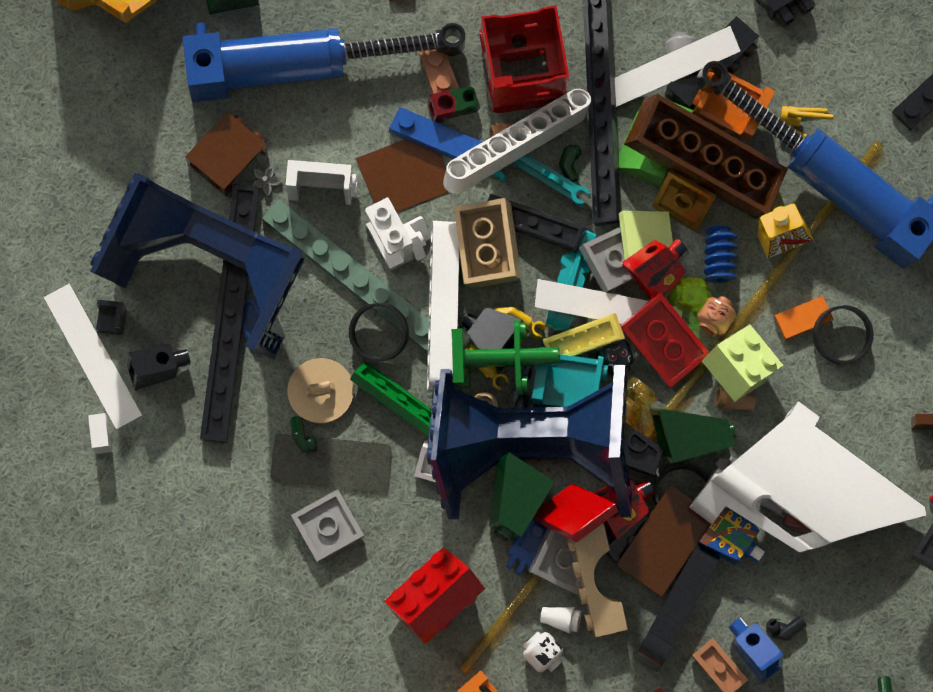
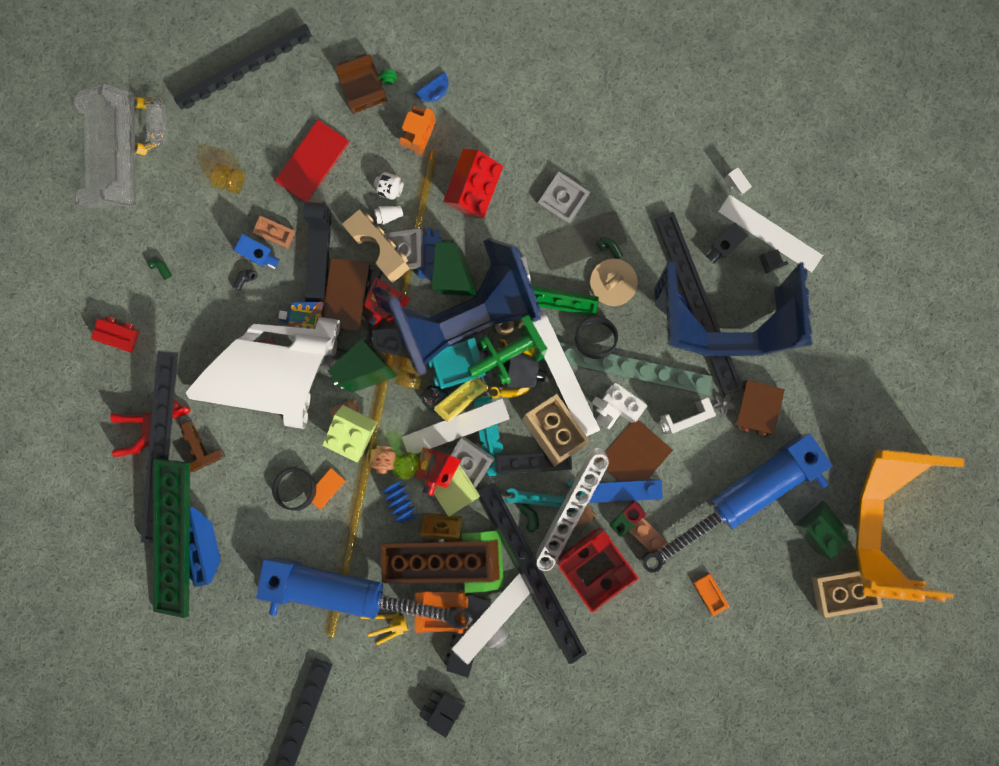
camera: 155 degrees right, 10 degrees up
red tile [533,483,618,542] -> none
red plate [620,293,710,388] -> none
yellow torso [757,204,813,259] -> none

